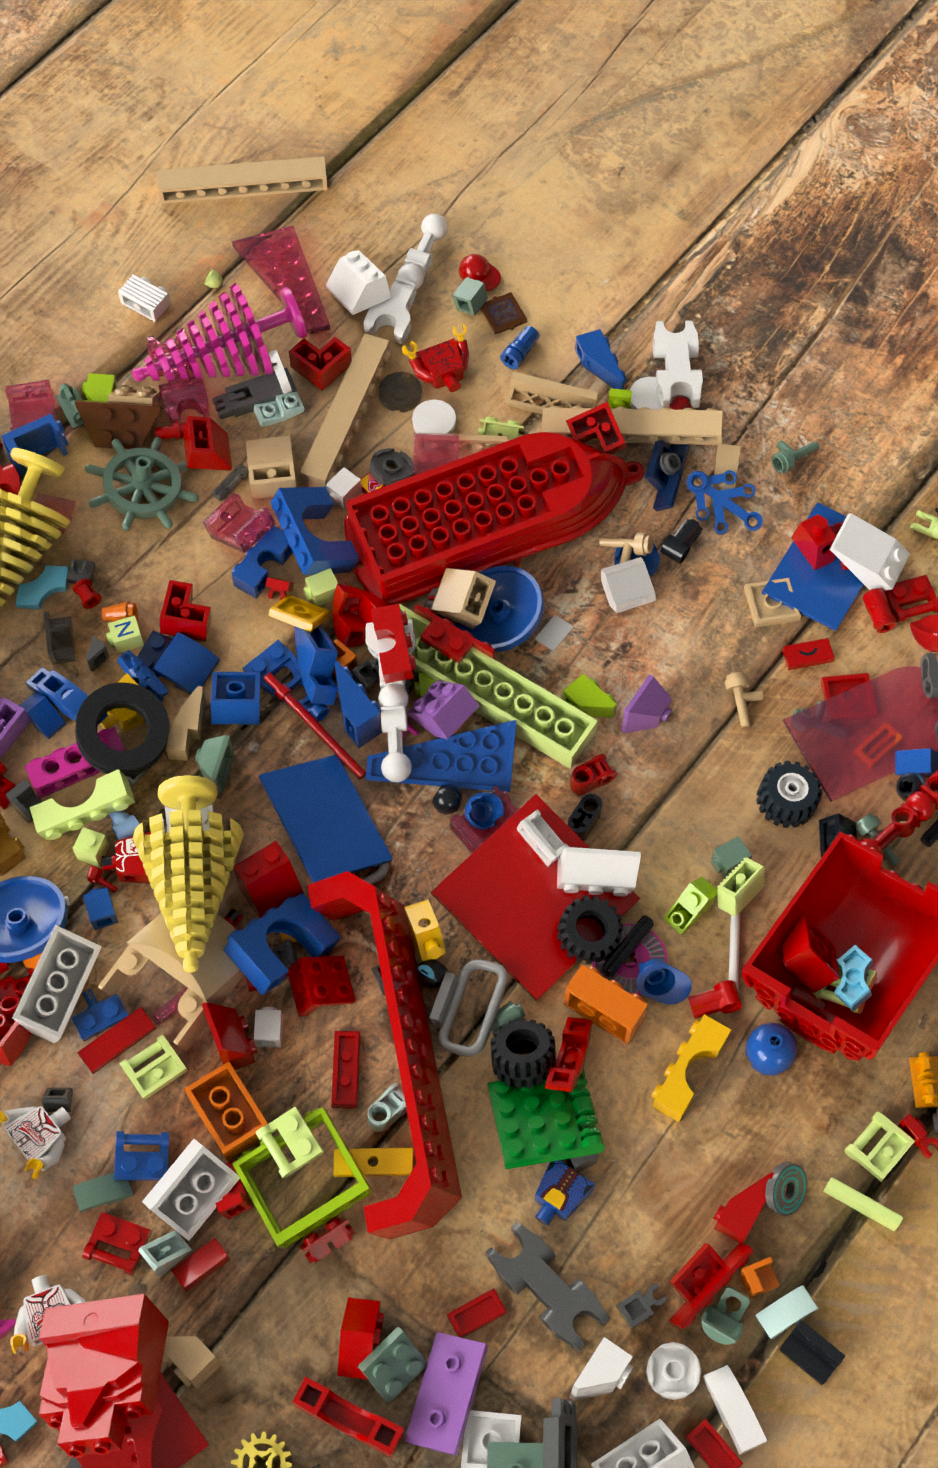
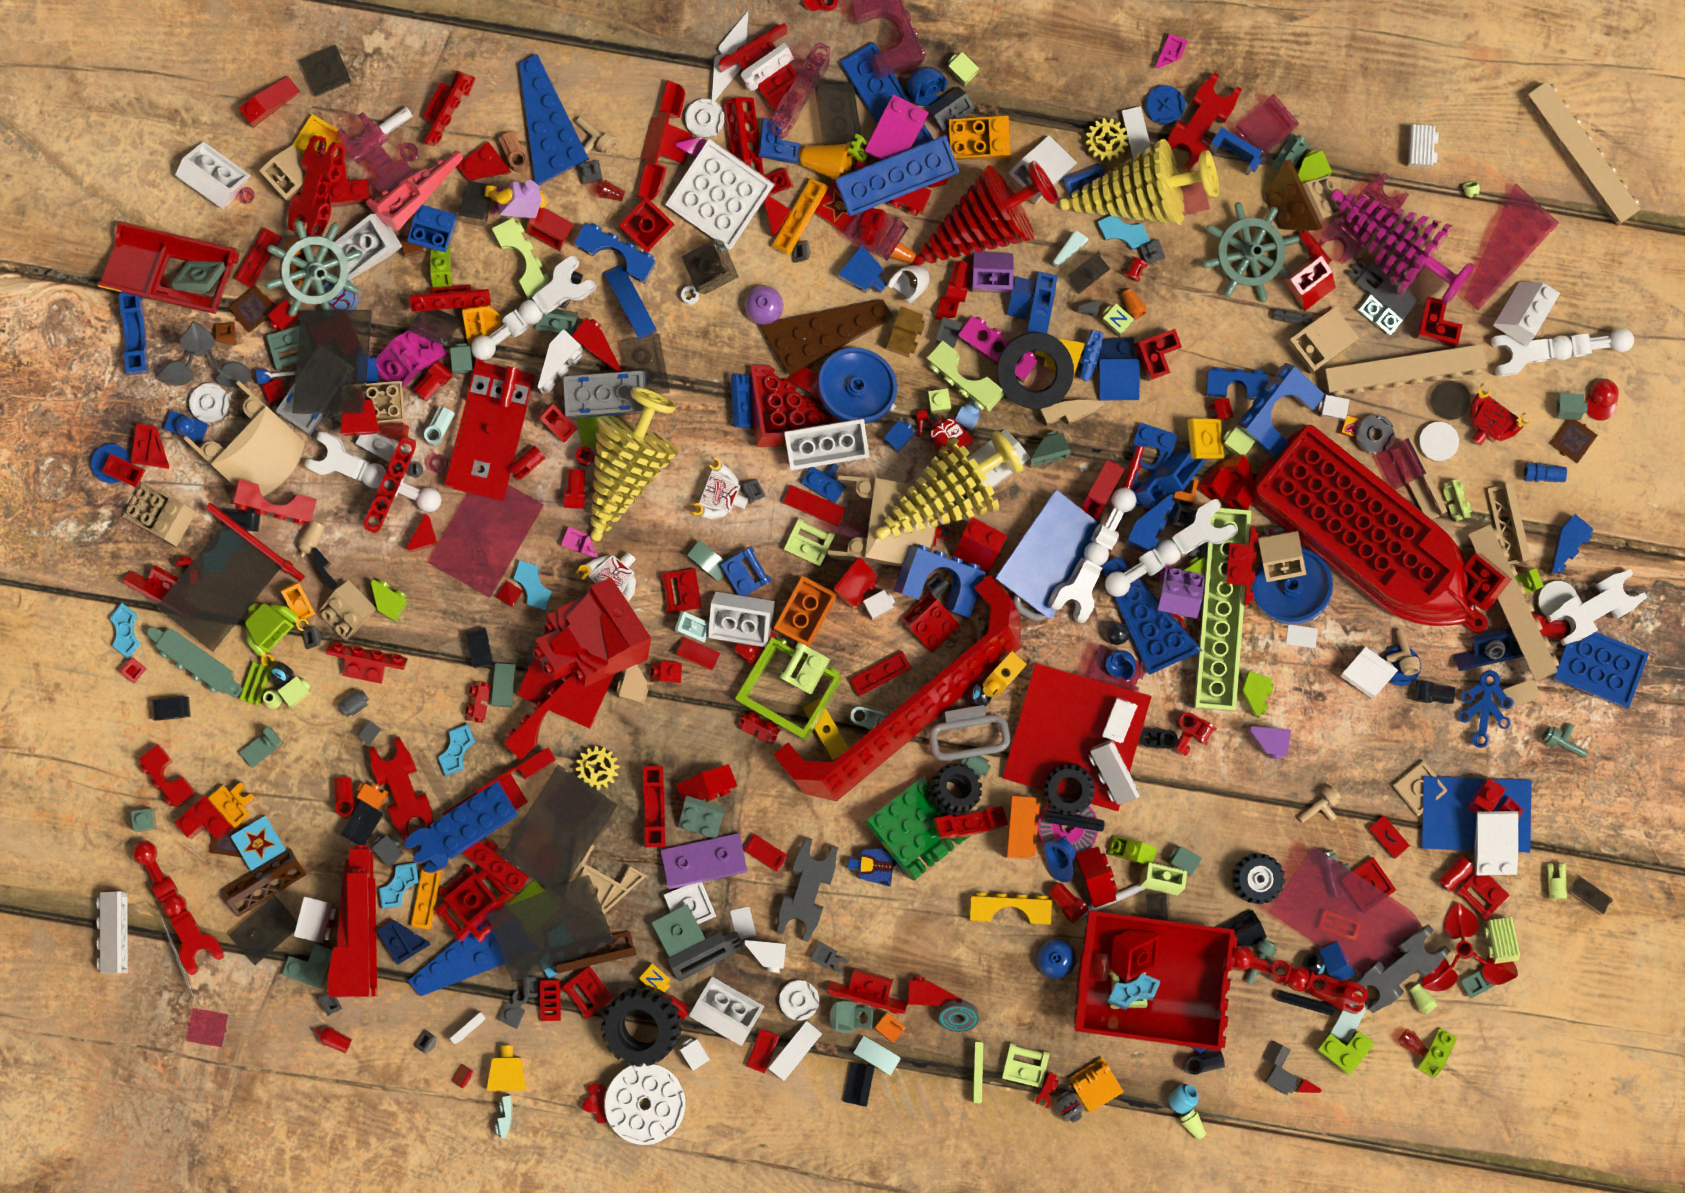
camera: 60 degrees right, 20 degrees up
clear pink panel [202,493,276,553] -> none
blue slope [211,672,260,725] -> none
white tile [269,350,292,394] -> none
red arch [371,604,417,684] -> none
none -> red bracket [649,661,682,683]
none -> white sticker [730,907,756,939]
none -> white piece [1048,487,1137,623]
none -> light aqua slope [1052,230,1089,268]
none -> red brick [1076,846,1118,908]
none -> red slope [1081,460,1125,521]
none -> clear smoke hinge [1146,893,1171,921]
none -> red arm [1176,731,1192,756]
none -> blue plate [1553,632,1649,709]

